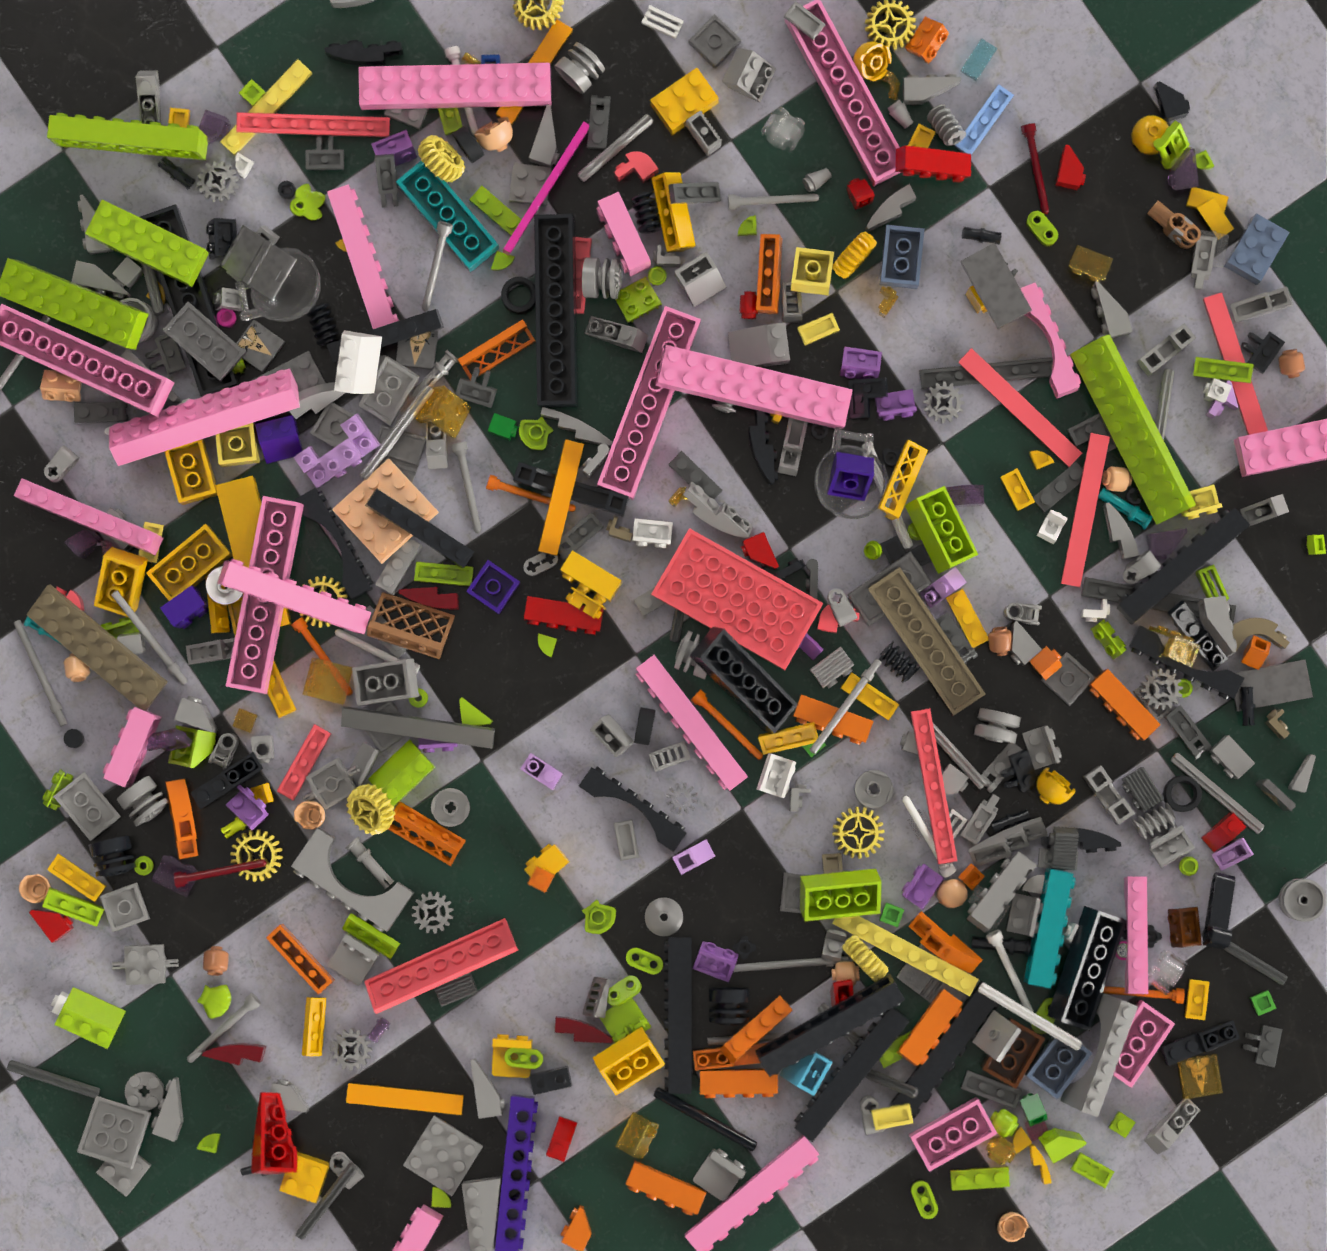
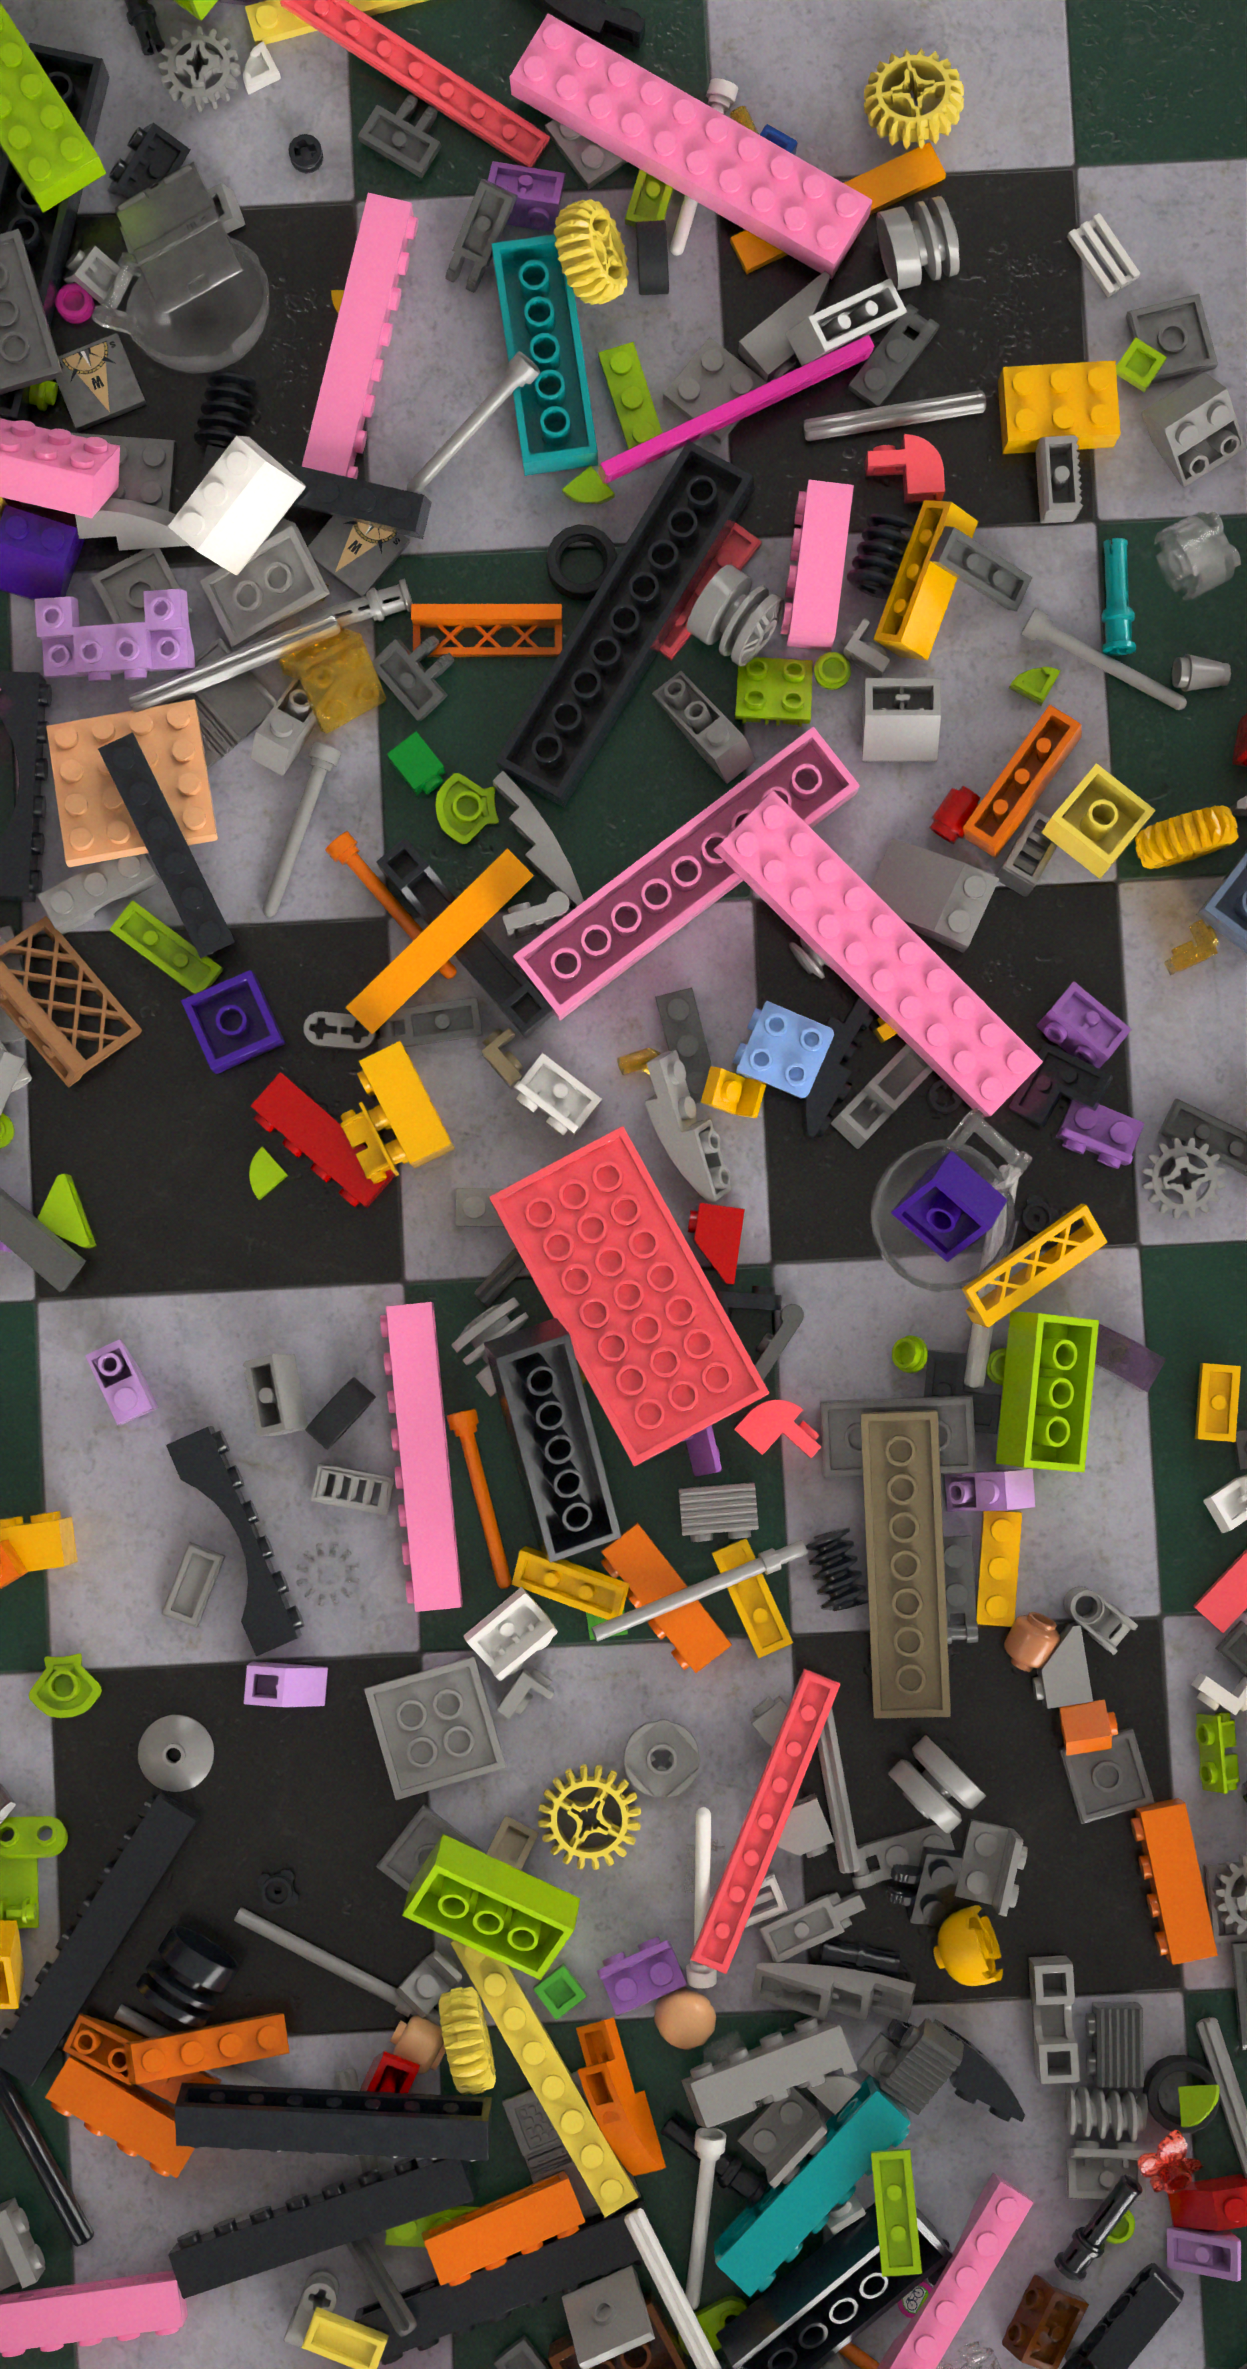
camera: 30 degrees right, 0 degrees up
lime plate [290,184,326,220] -> none
dark red slope [399,587,459,610] -> none
light nougat cylinder [474,117,513,152] -> none
lime plate [626,947,663,975] -> none
medium lavender bracket [693,941,738,982] -> none
medium azure slope [779,1051,833,1096] -> none
light yellow tile [797,313,840,346] -> none
light grey piece [827,589,858,627] -> none
orange plate [958,863,985,890] -> none
black plate [1147,925,1162,948] -> none
none -> light grey plate [364,1656,507,1800]
none -> yellow bracket [700,1066,766,1119]
none -> light blue bracket [732,1001,834,1098]
none -> light grey brick [785,278,907,366]
none -> lime plate [871,2148,922,2277]
none -> black pin [1054,2175,1143,2283]
none -> teal pin [1101,538,1136,656]
none -> lime plate [1116,337,1167,393]
none -> clear red animal [1137,2130,1204,2193]
none -> lime tile [1178,2085,1220,2127]

